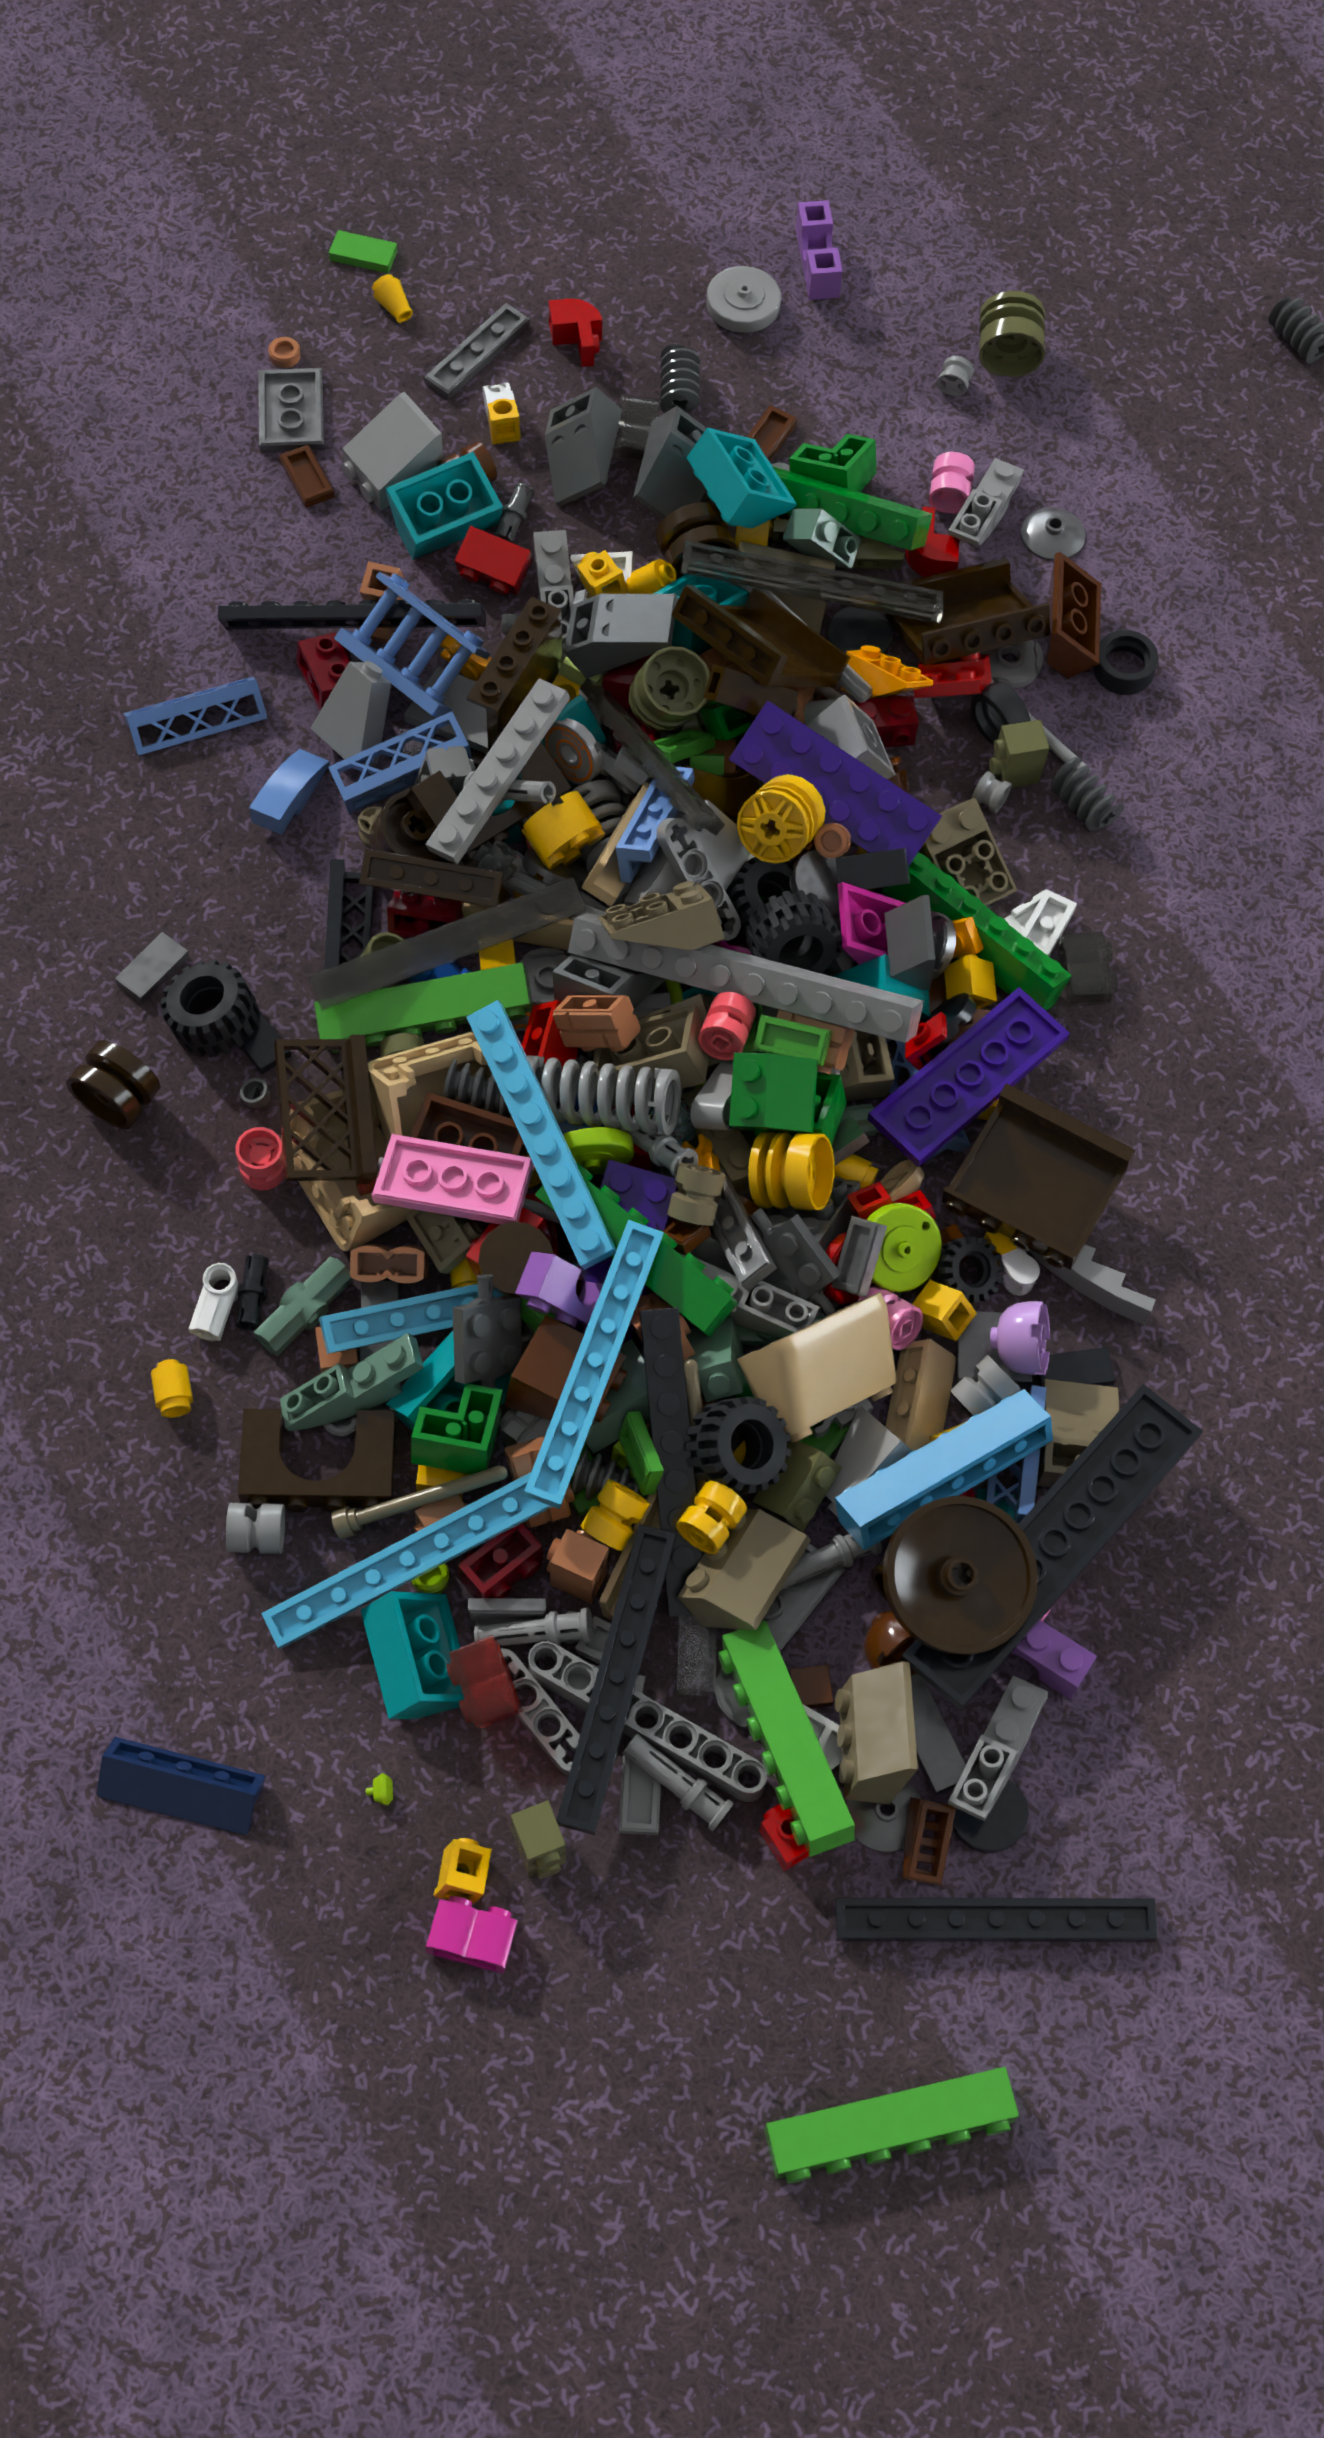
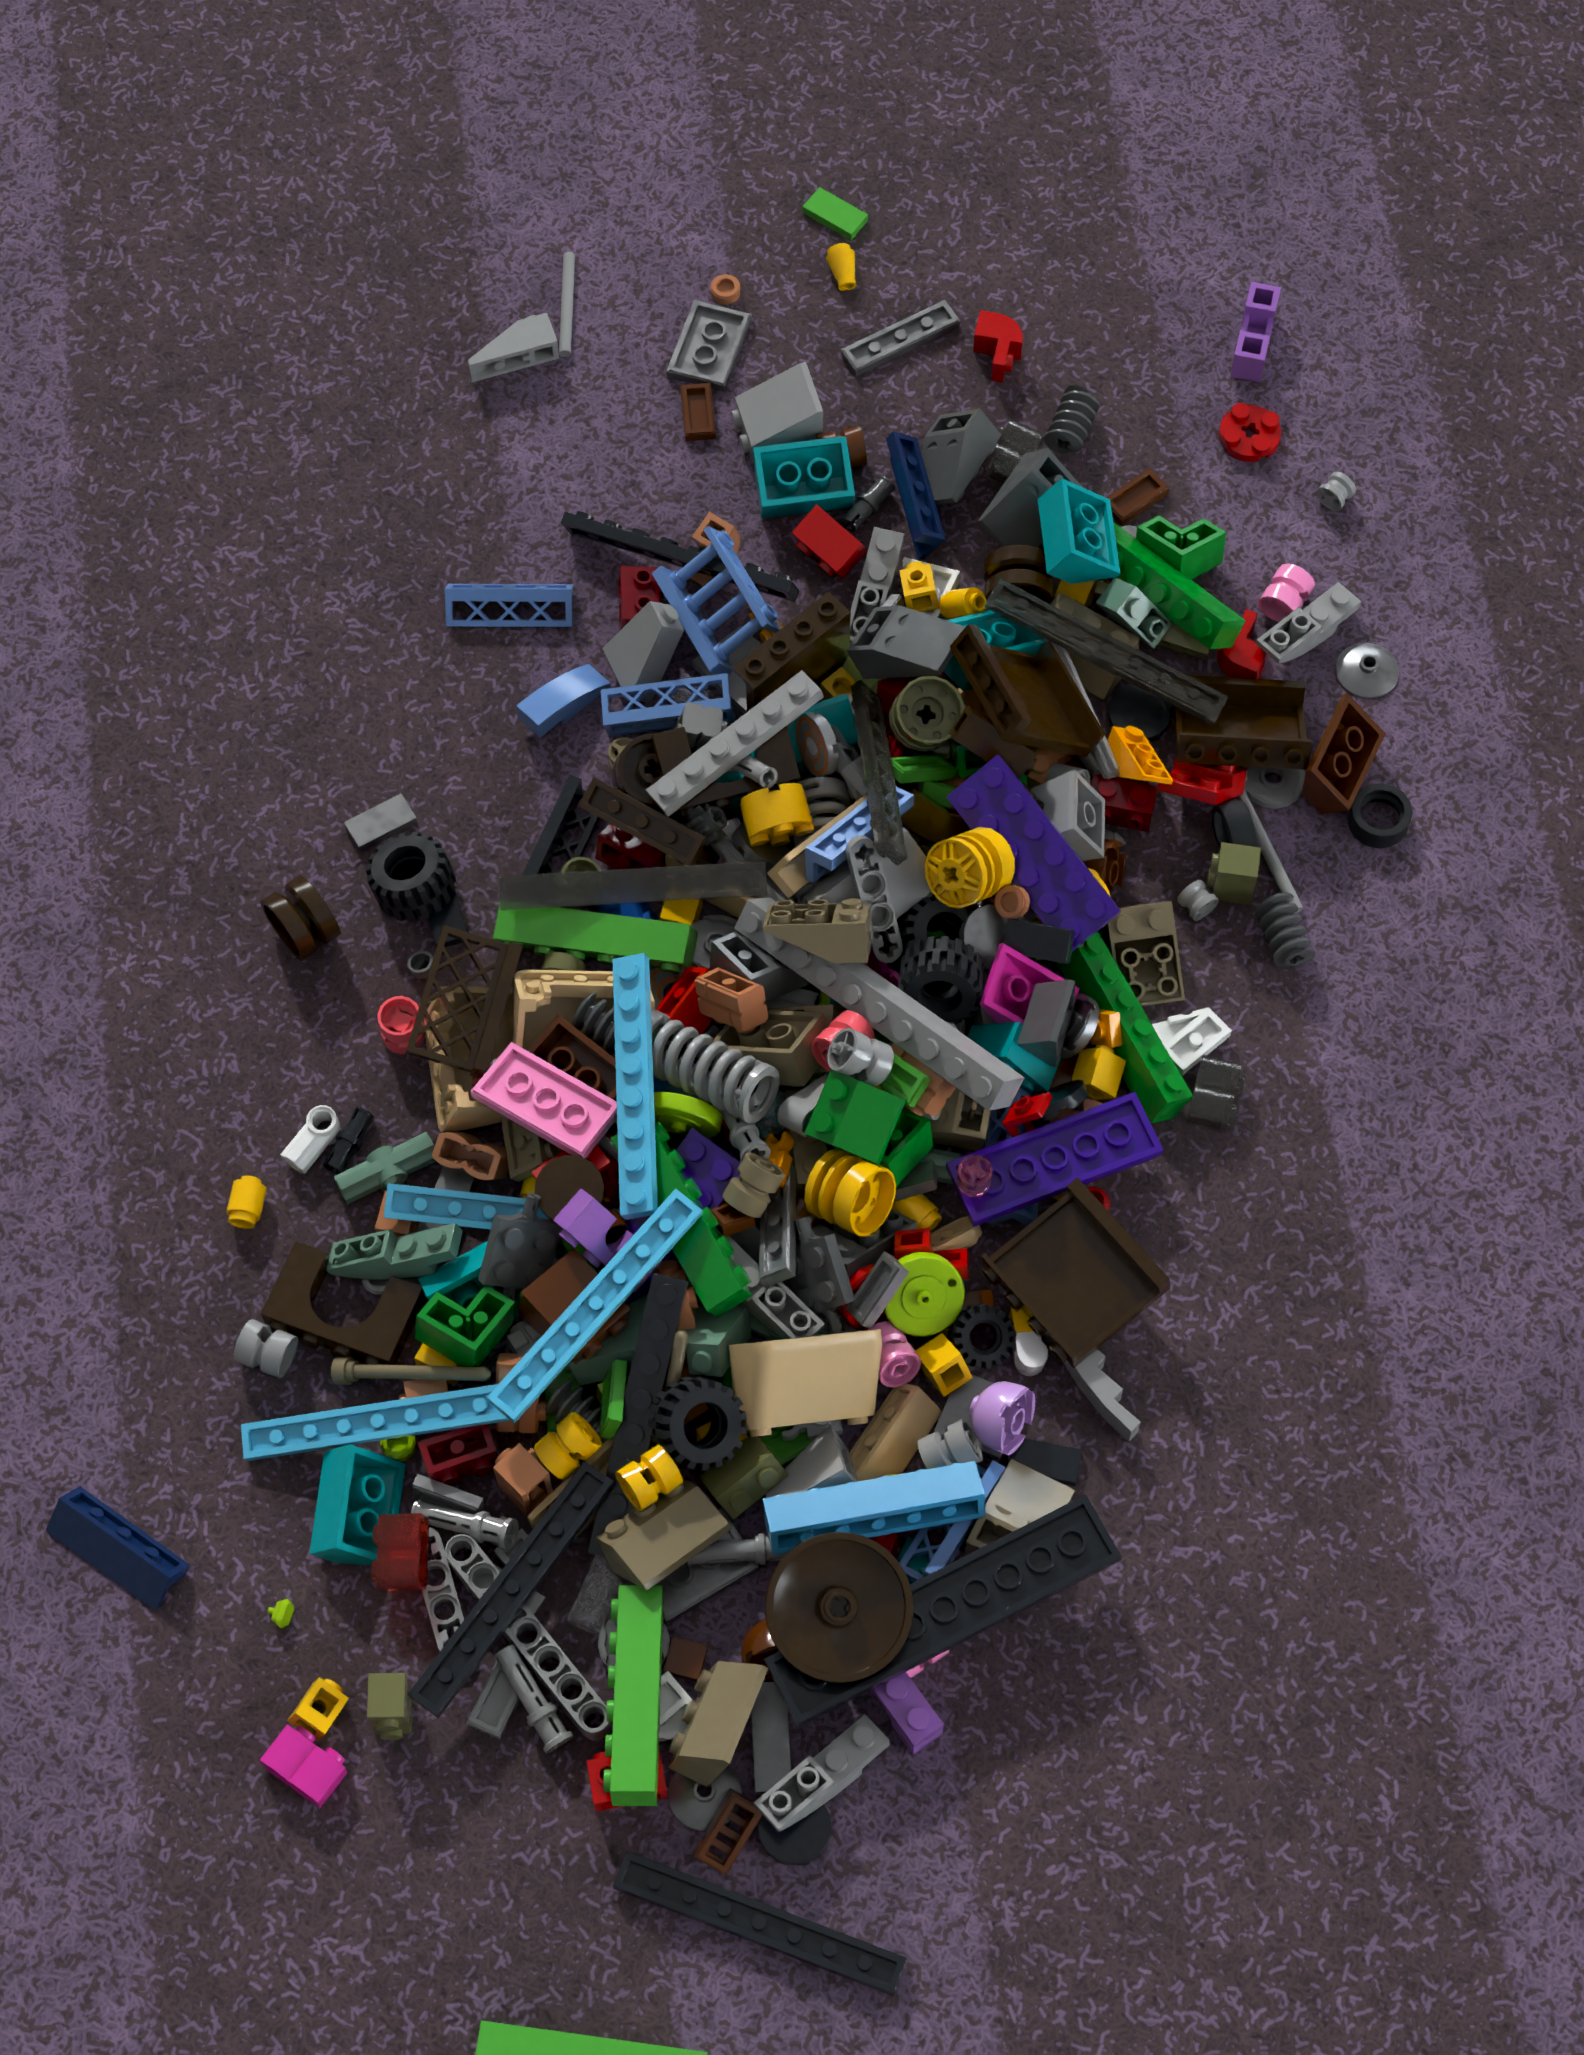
camera: 25 degrees right, 0 degrees up
yellow leg [483,382,521,445] -> none
light grey wheel [706,266,781,333] -> none
olive wheel [979,291,1045,377] -> none
none -> light grey slope [468,313,559,382]
none -> light grey bar [559,252,575,357]
none -> light grey wheel [827,1028,894,1086]
none -> dark blue panel [886,431,946,560]
none -> clear pink wheel [957,1155,992,1197]
none -> red plate [1219,403,1281,462]

